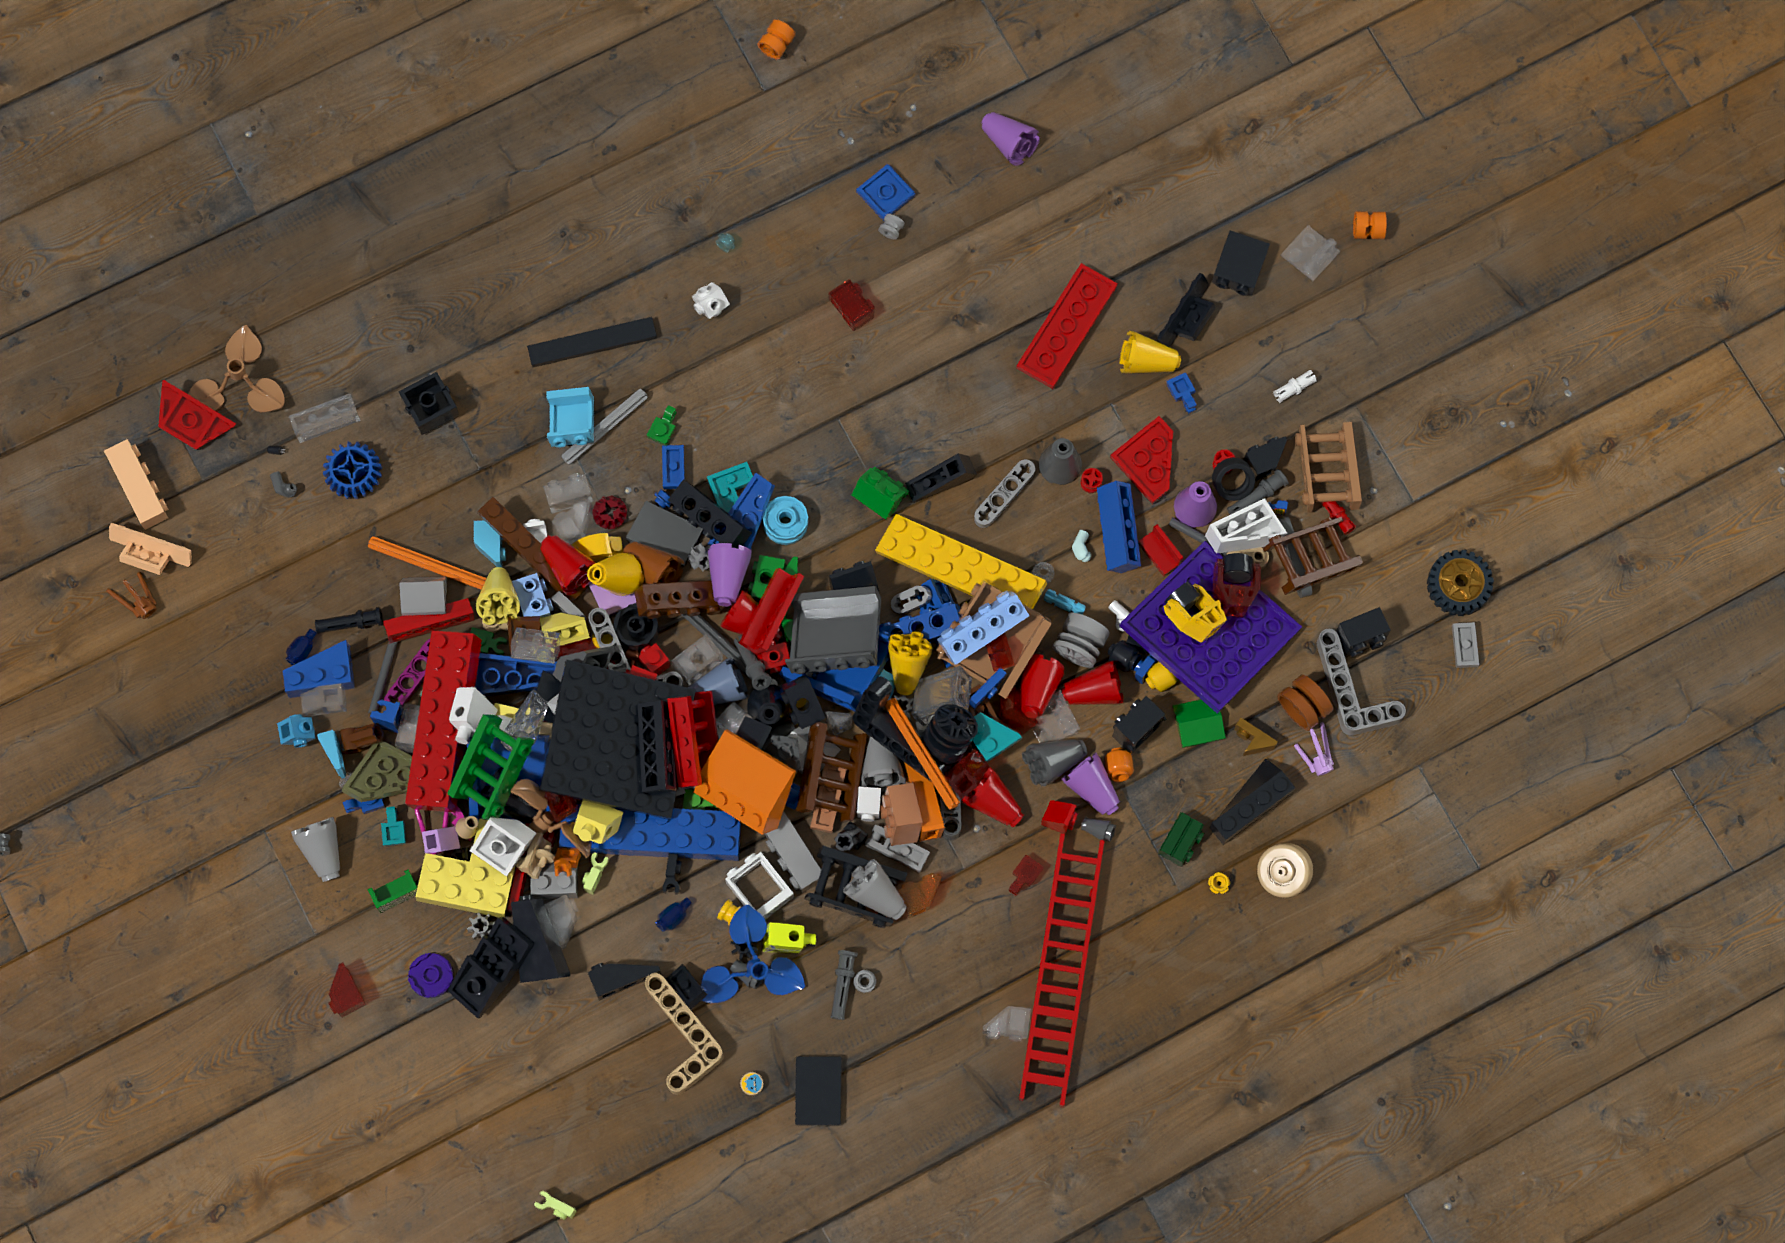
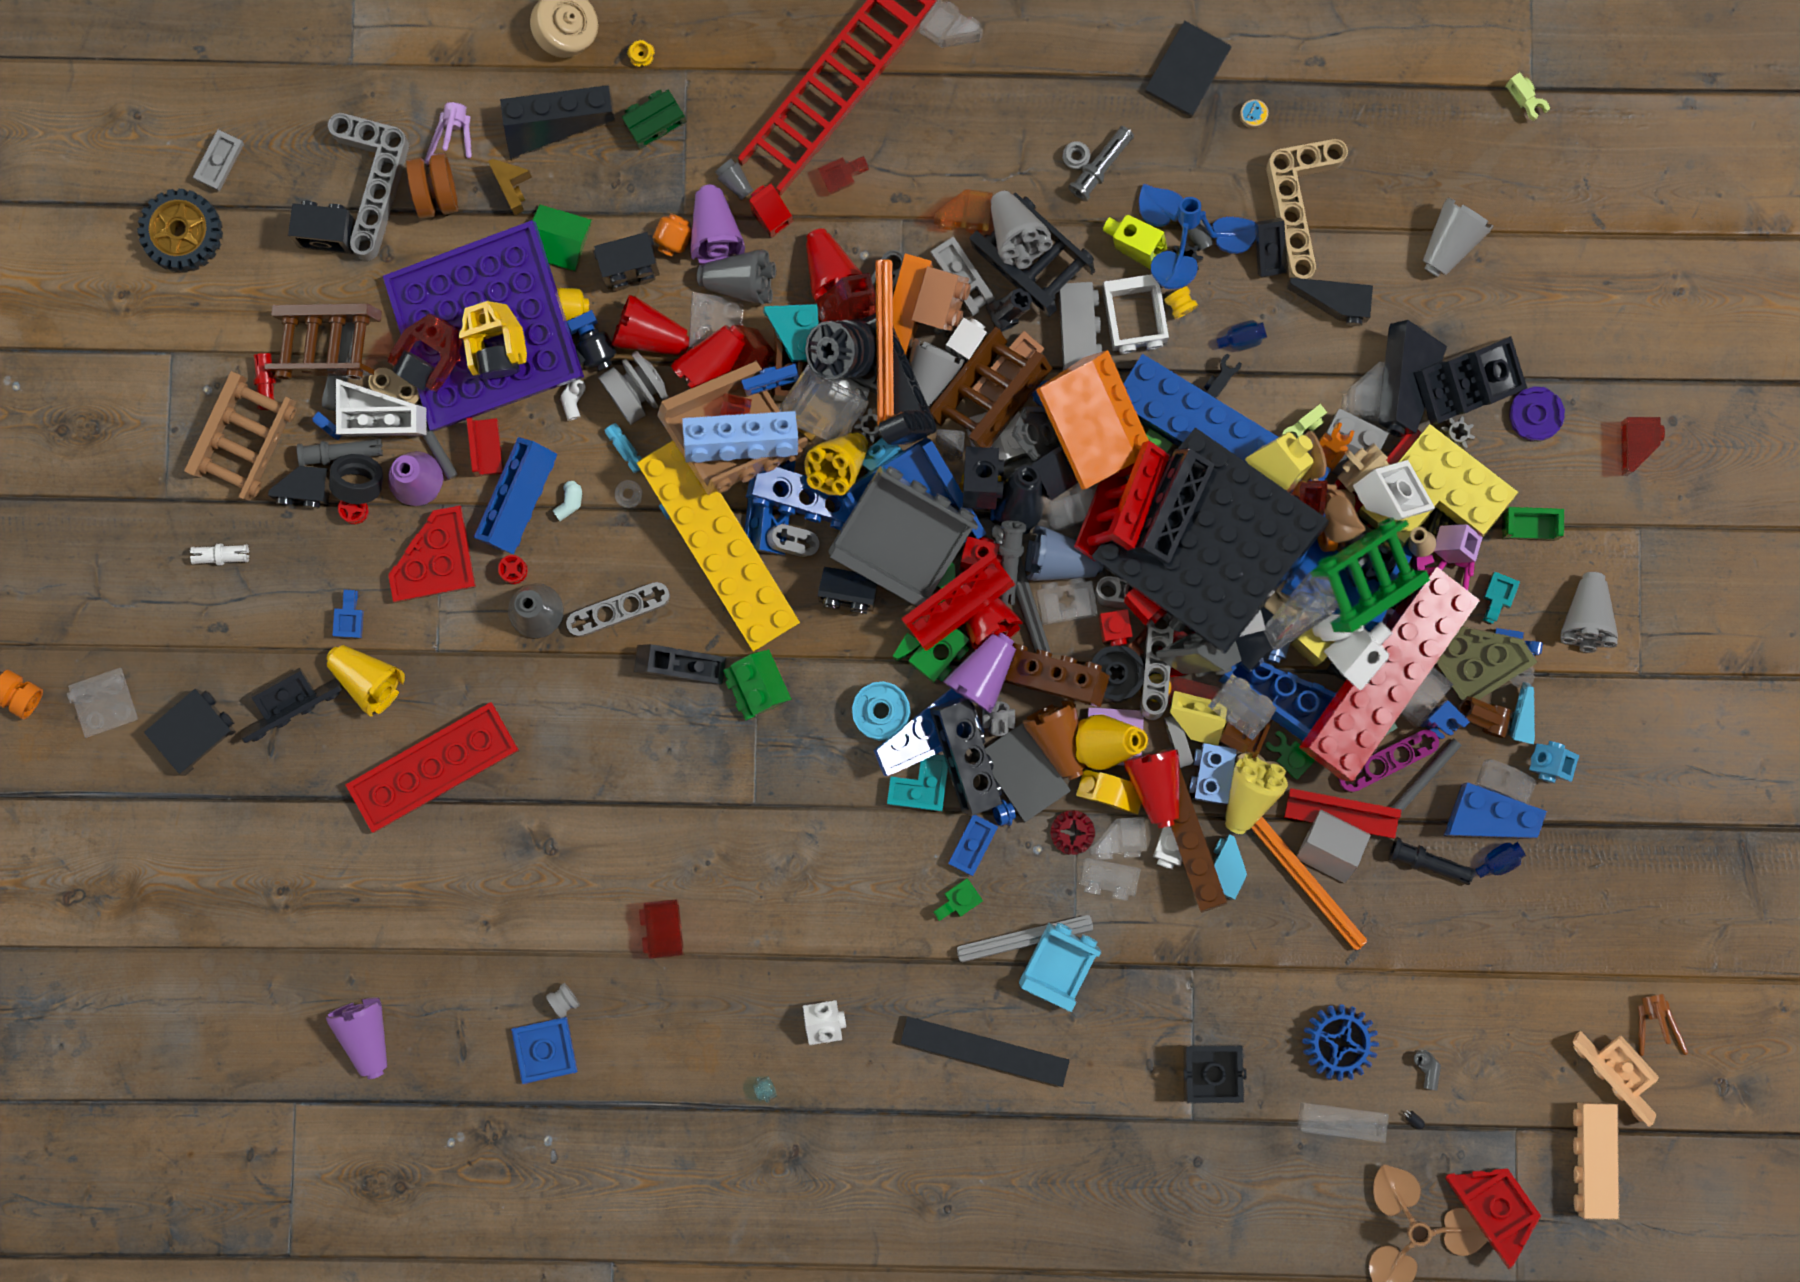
camera: 150 degrees left, 10 degrees up
none -> light grey cone [1423,197,1493,277]

